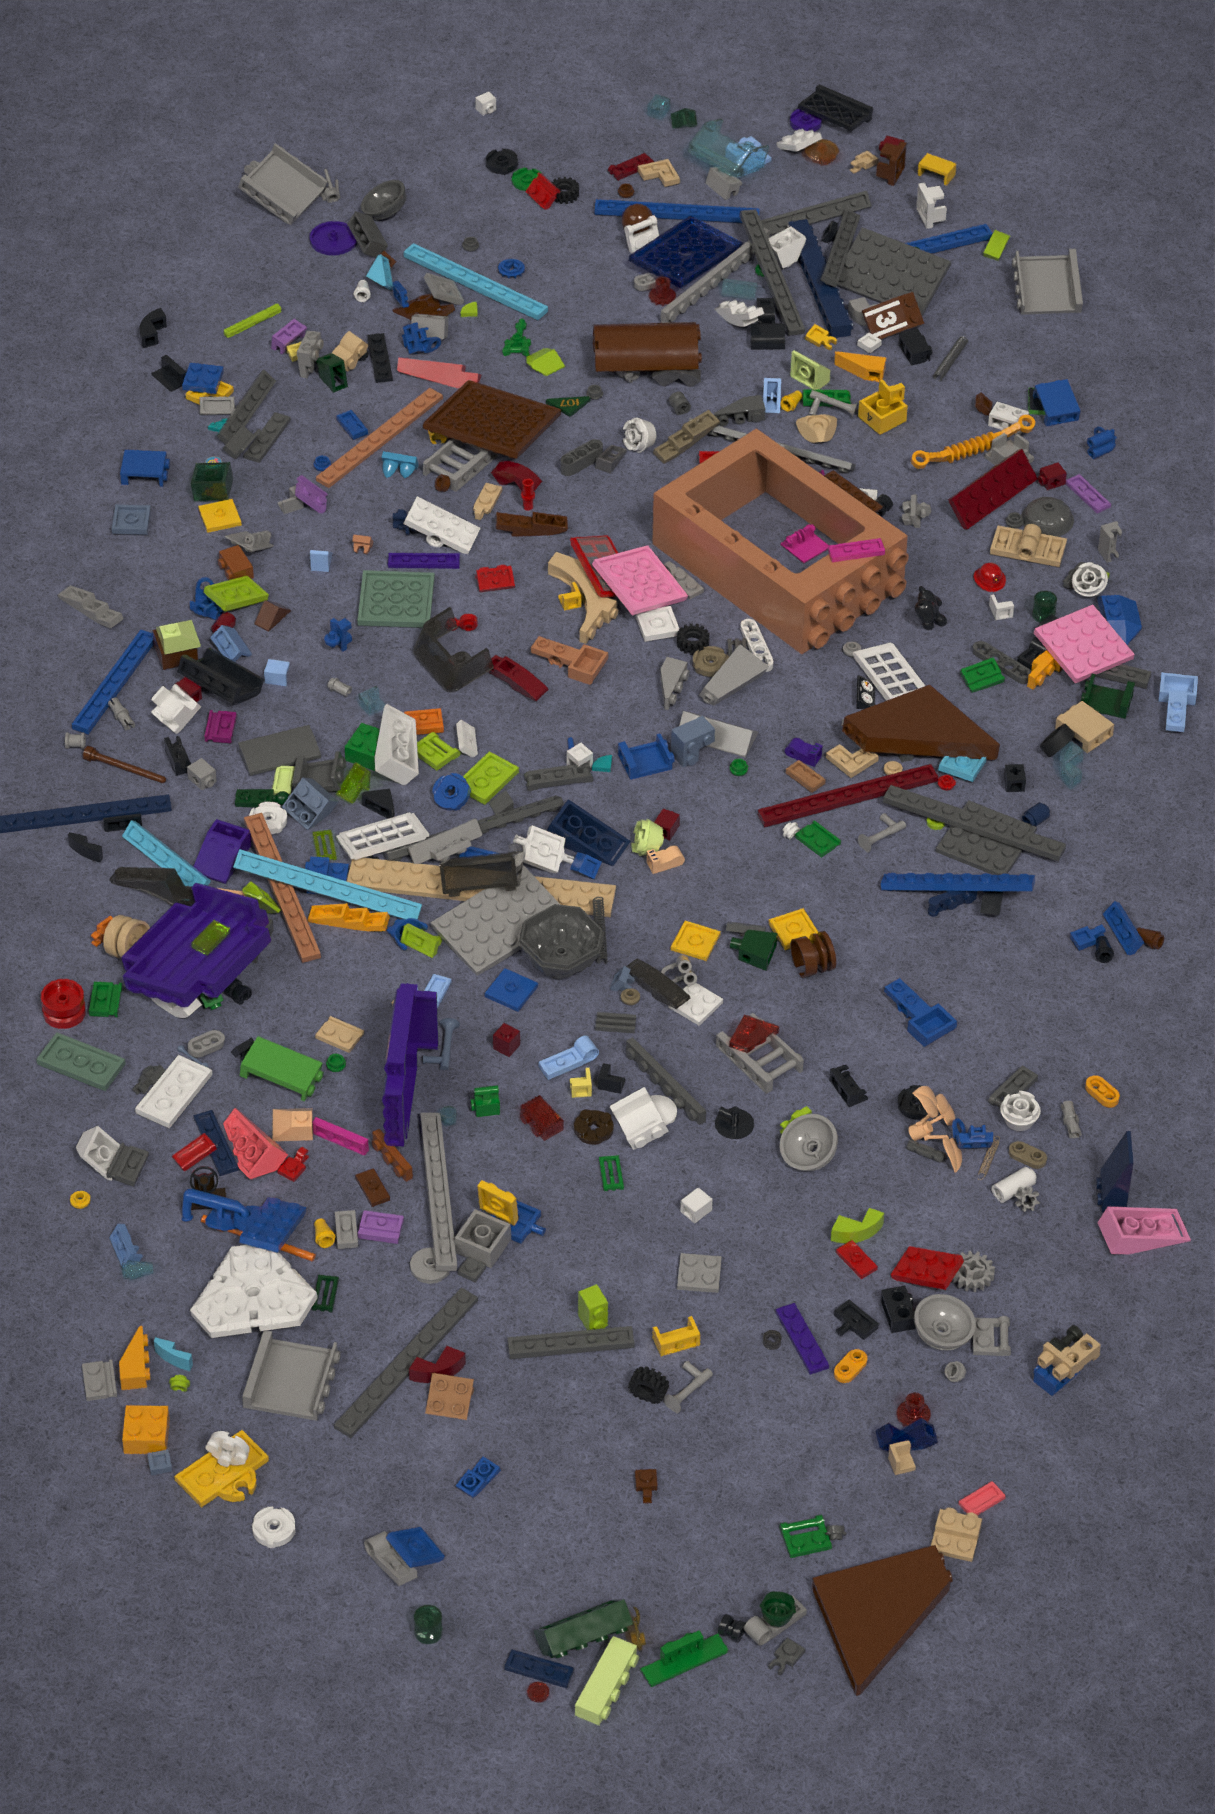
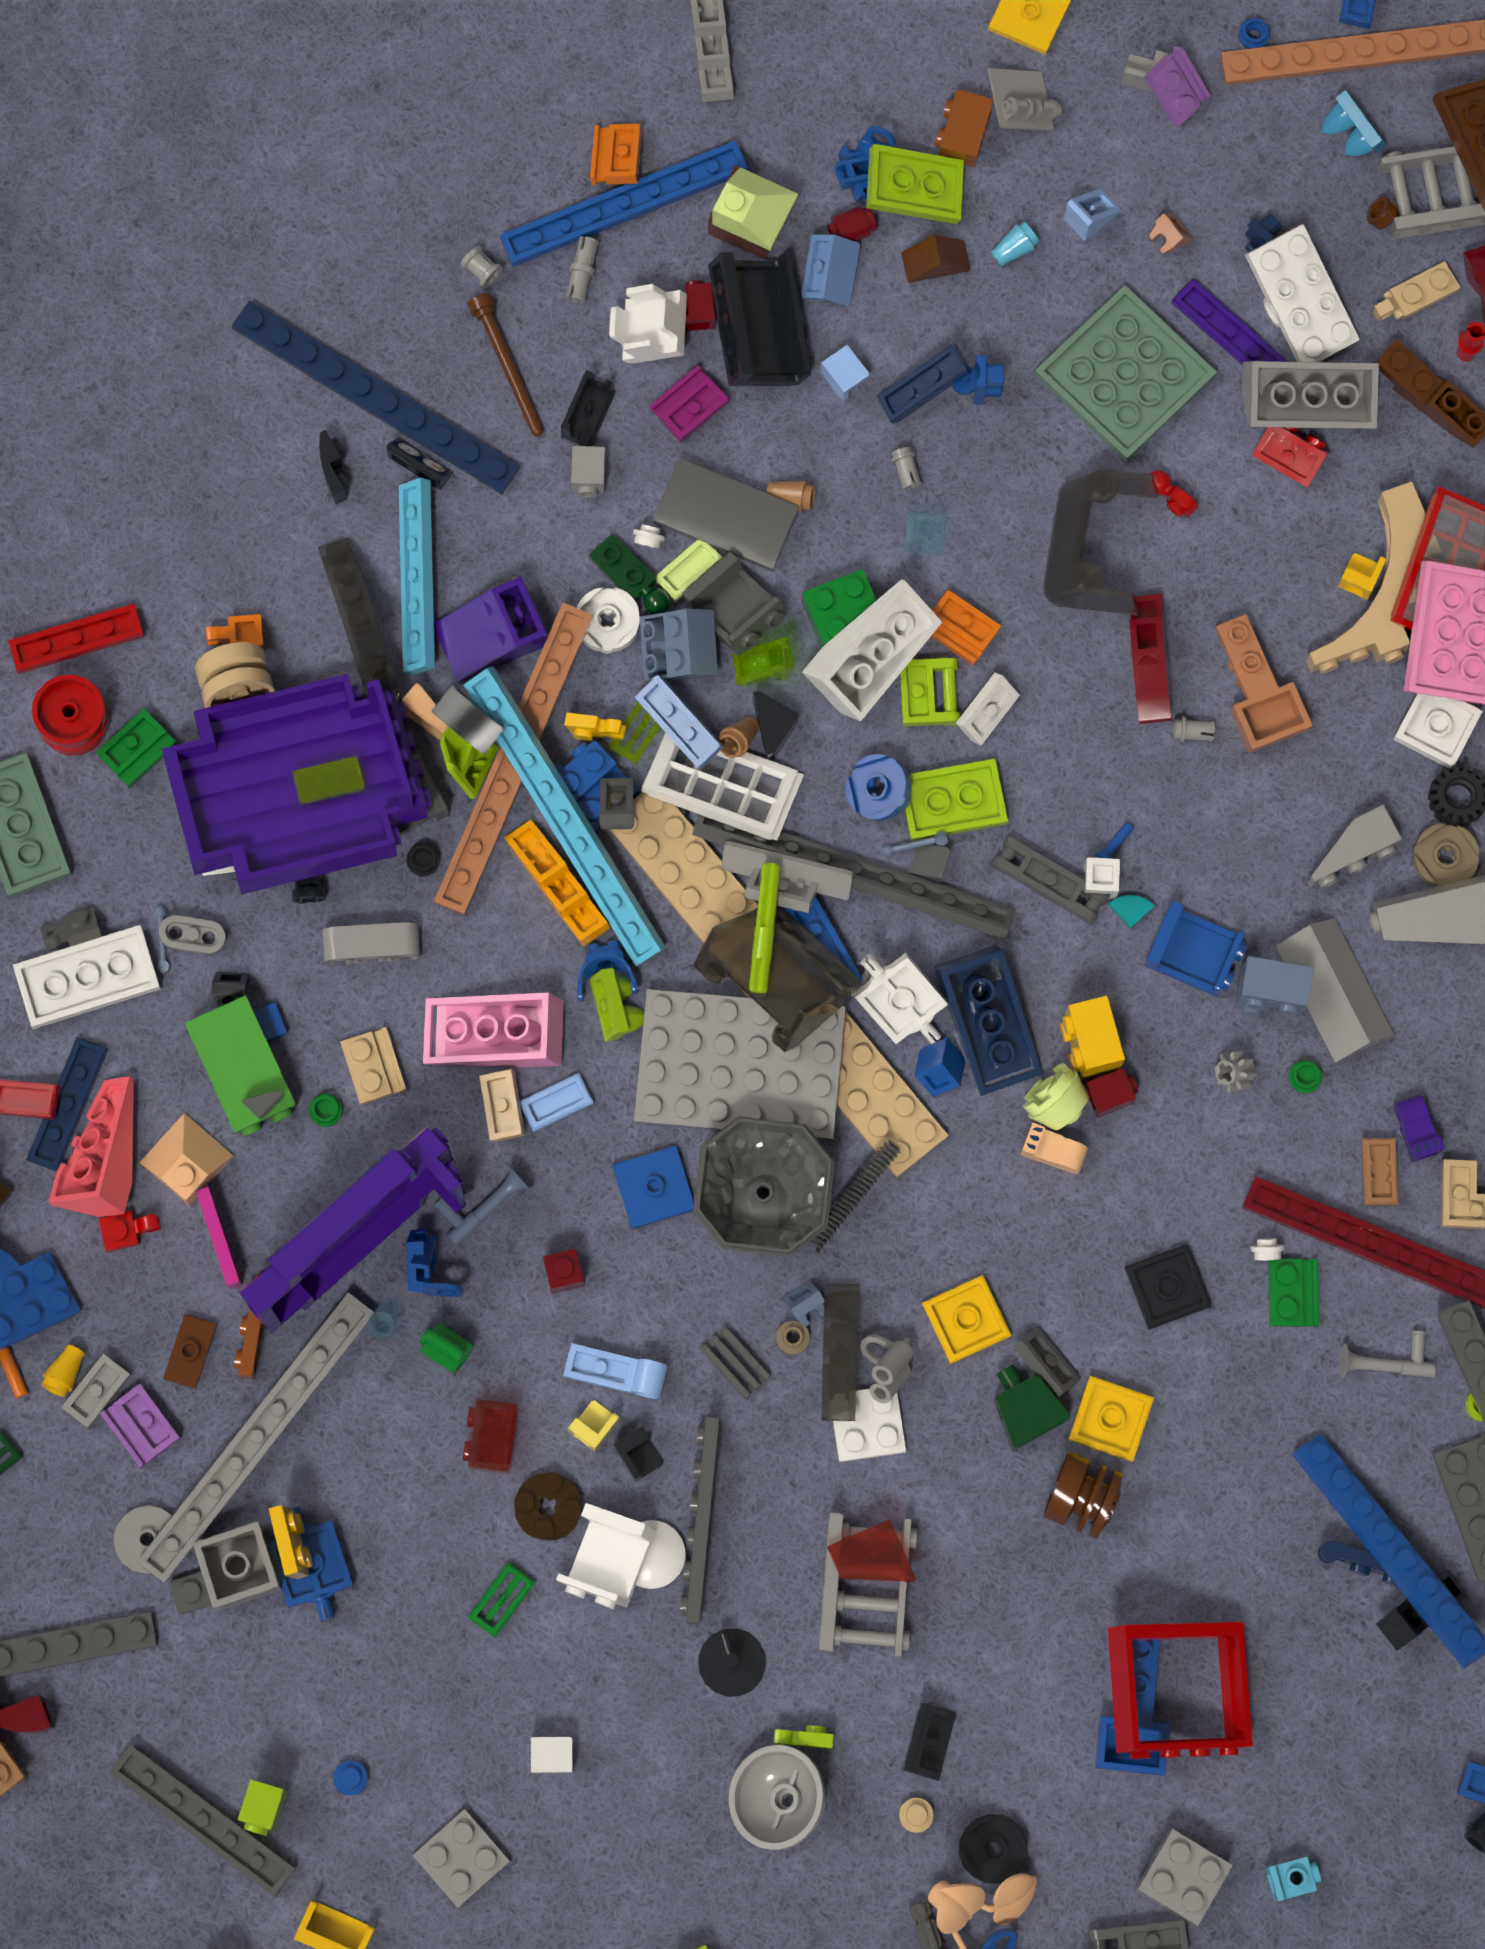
camera: 40 degrees right, 30 degrees up
none -> red plate [8,603,144,674]
none -> dark grey slope [242,1090,283,1120]
none -> light grey beam [322,922,420,965]
none -> blue plate [333,1761,368,1796]
none -> black plate [406,844,440,877]
none -> blue piece [406,1229,464,1297]
none -> bright pink slope [423,993,564,1067]
none -> slope [431,685,504,754]
none -> yellow plate [564,713,626,741]
none -> orange plate [590,123,642,185]
none -> dark grey slope [599,778,633,829]
none -> white plate [633,524,665,549]
none -> plate [635,674,725,769]
none -> medium nougat cone [718,717,759,758]
none -> lime axle [749,863,781,994]
none -> medium nougat cone [767,480,816,513]
none -> dark blue tile [877,344,972,424]
none -> sand blue hinge [882,831,948,857]
none -> tan plate [899,1798,934,1833]
none -> medium azure cone [990,222,1039,267]
none -> yellow brick [1060,996,1125,1081]
none -> red window [1108,1622,1253,1759]
none -> black tile [1124,1244,1212,1330]
none -> light grey brick [1135,1829,1233,1926]
none -> light grey pin [1172,716,1215,742]
none -> light grey gear [1214,1050,1257,1093]
none -> light grey slope [1242,361,1379,429]
none -> medium azure brick [1265,1857,1321,1902]

